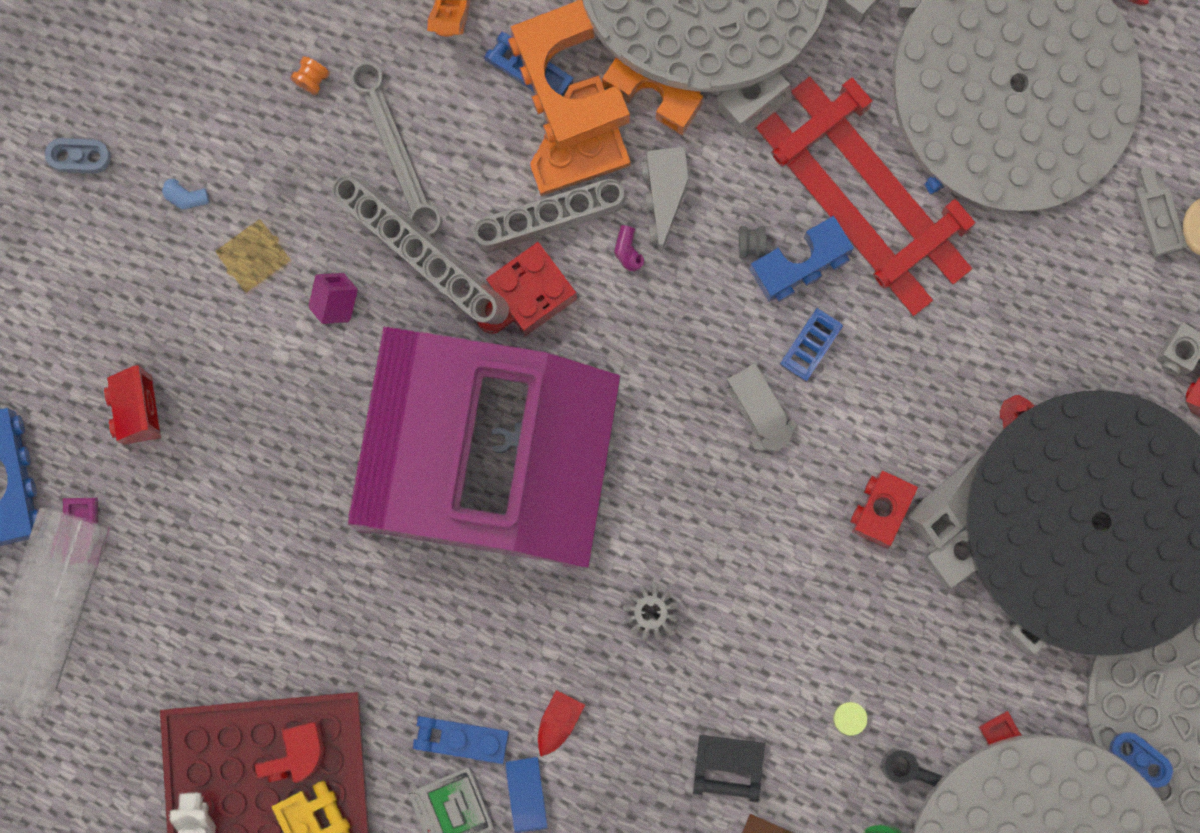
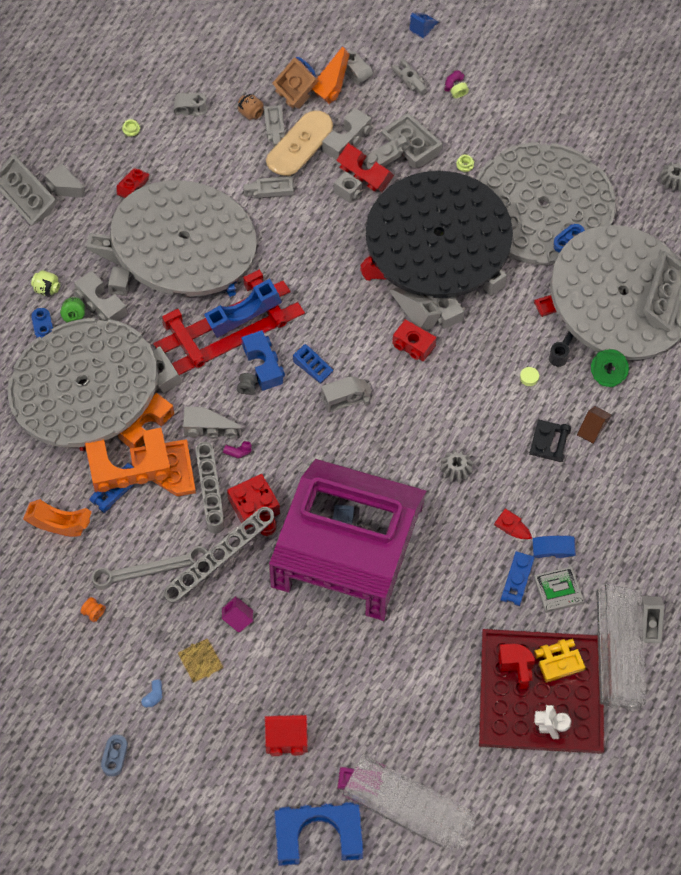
camera: 85 degrees left, 20 degrees down
none -> blue arch [204,278,282,338]

